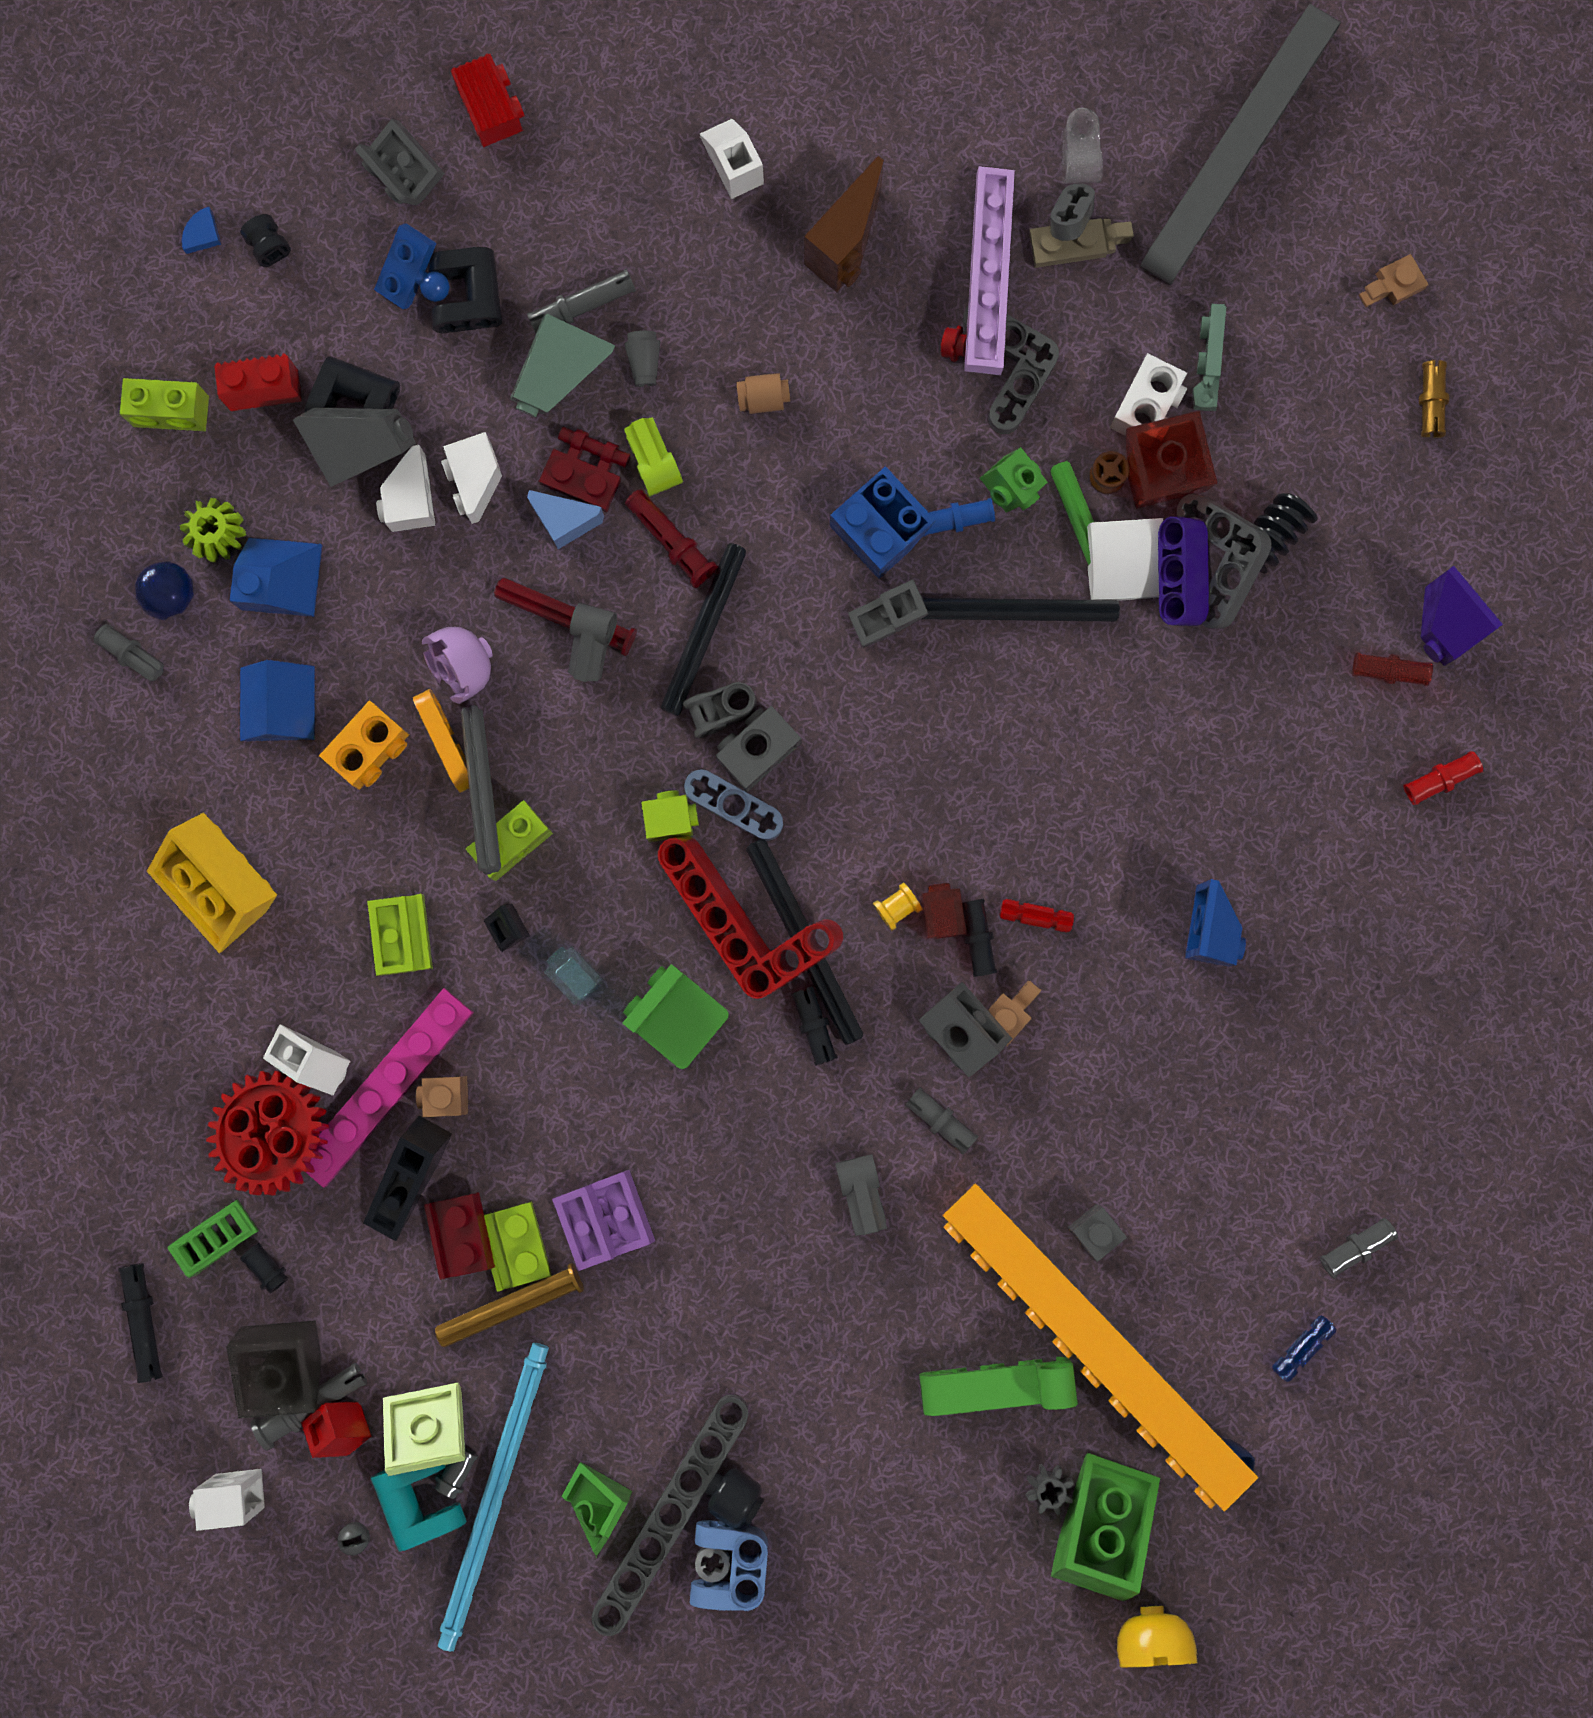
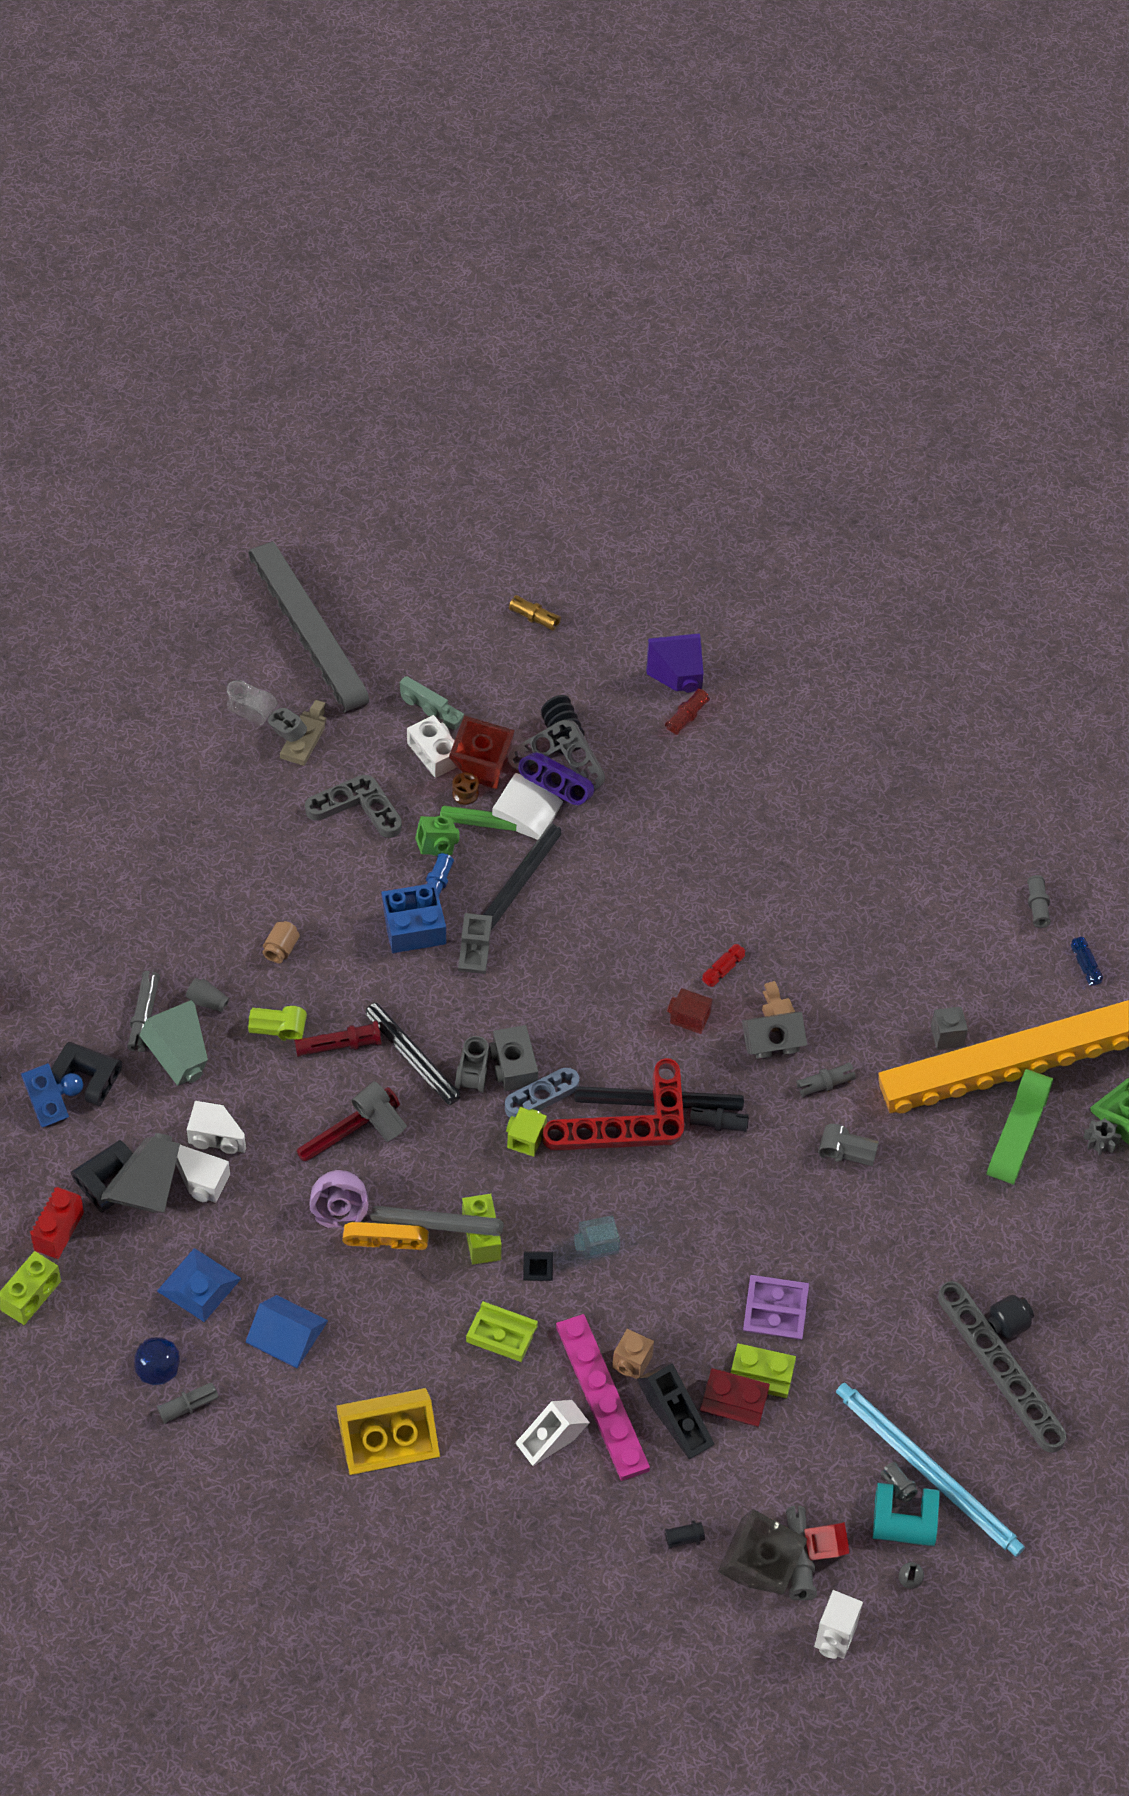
camera: 65 degrees left, 30 degrees down
black pin [118,1263,163,1383] -> none
bright green slope [168,1200,259,1278] -> none
lime gear [179,498,246,563] -> none
red gear [206,1071,329,1196] -> none
light orange brick [319,700,409,790] -> none
yellowish green plate [383,1383,466,1476] -> none
pearl gold axle [435,1263,584,1347] -> none
medium blue slope [527,490,604,549] -> none
dark red plate [539,426,631,513] -> none
bright green slope [561,1462,632,1558] -> none
bright green bracket [622,964,729,1069] -> none
medium blue piece [689,1520,768,1611] -> none
light grey bush [695,1547,730,1583] -> none
white slope [700,119,764,199] -> none
reddish brown slope [804,156,884,292] -> none
yellow bush [873,882,923,931] -> none
red plate [941,325,967,362] -> none
black pin [960,899,997,977] -> none
lavender plate [964,166,1015,375] -> none
blue slope [1185,879,1246,967] -> none
medium nougat plate [1359,254,1428,308] -> none
red pin [1403,751,1483,805] -> none

